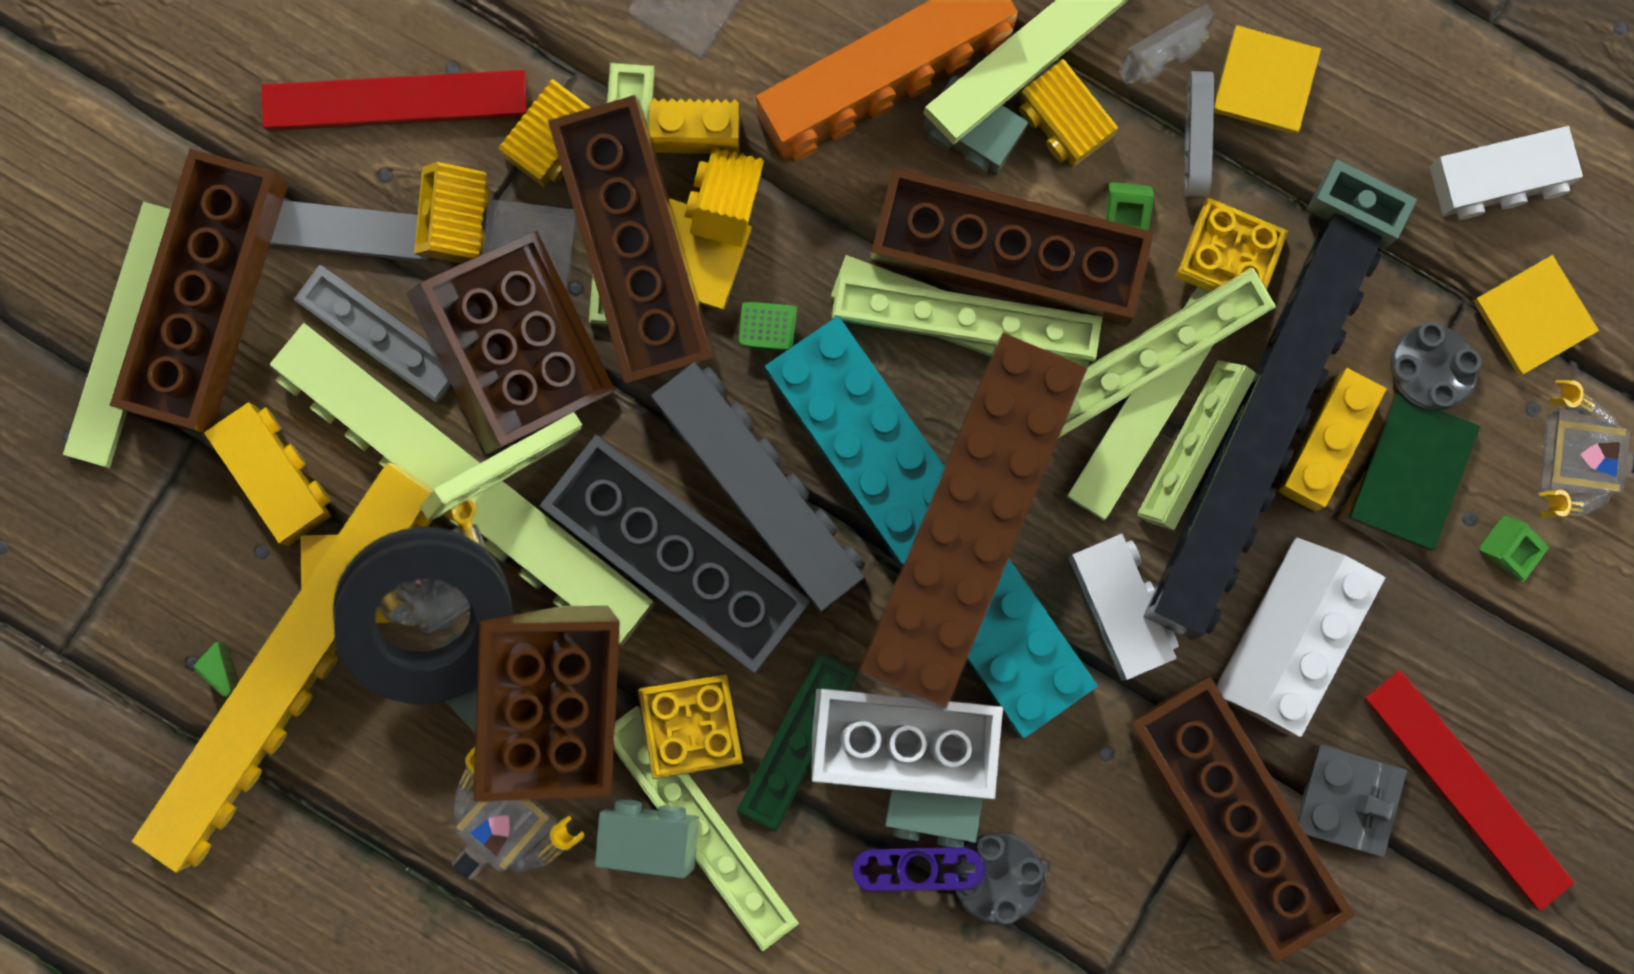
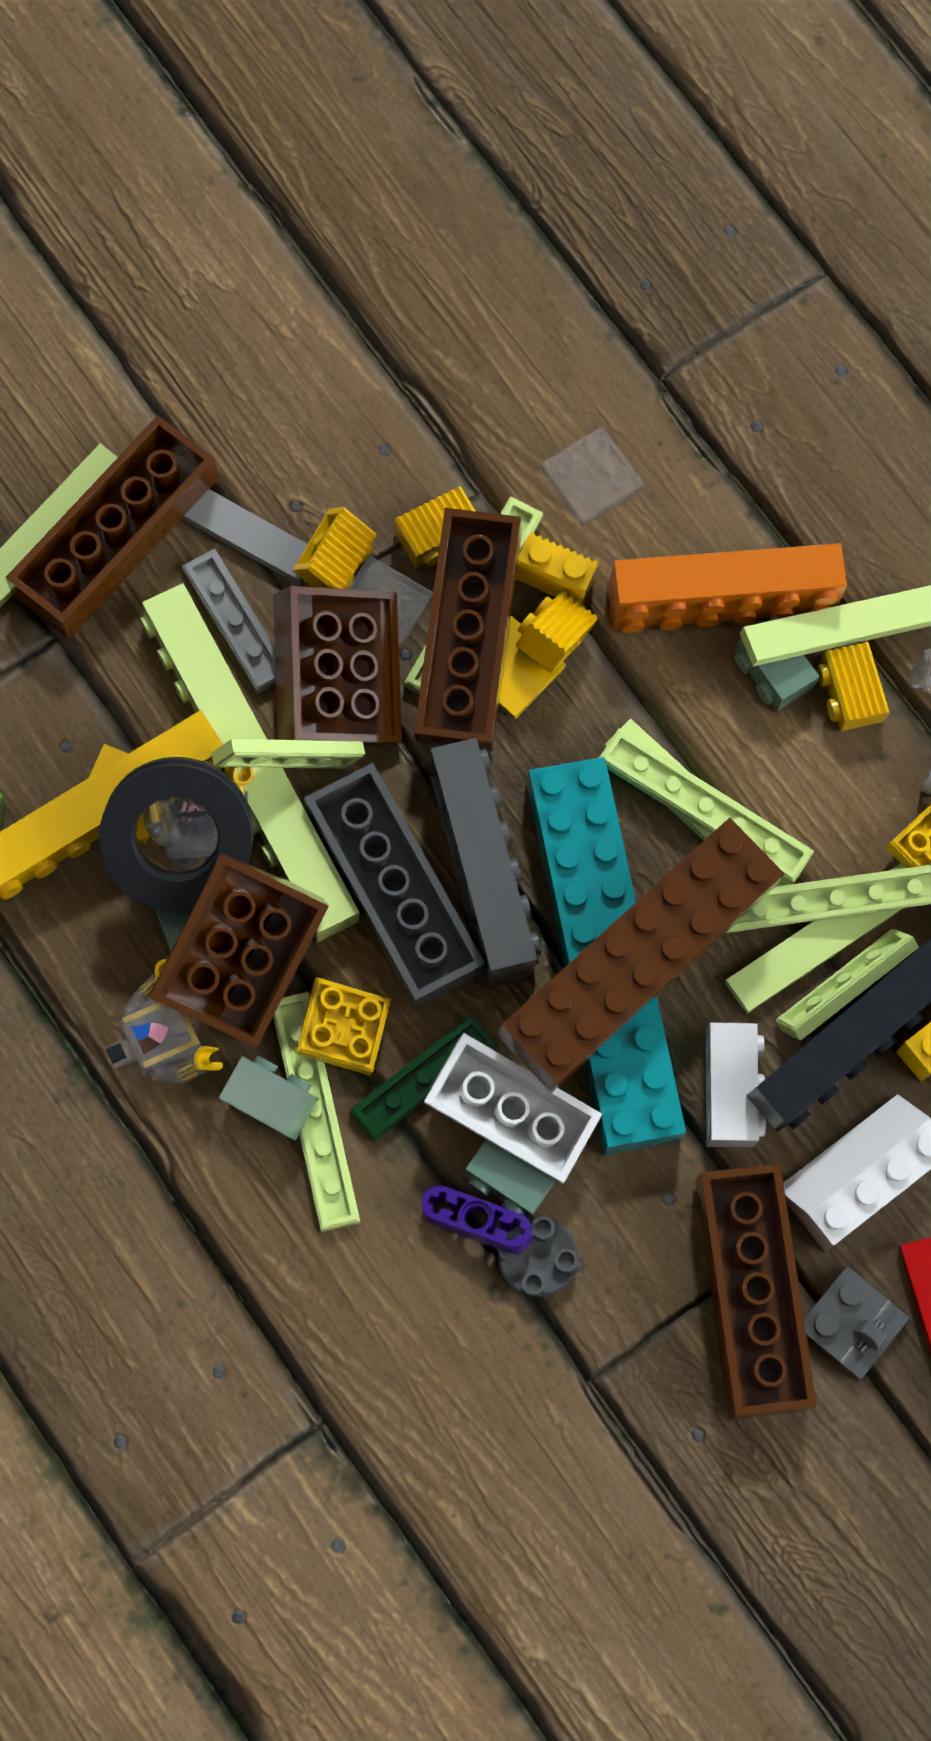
camera: 15 degrees right, 10 degrees down
yellow brick [204,402,332,546] -> none
red tile [261,70,528,131] -> none
bright green slope [738,302,797,351] -> none
reddish brown brick [870,167,1155,327] -> none
bright green slope [1105,182,1154,231] -> none

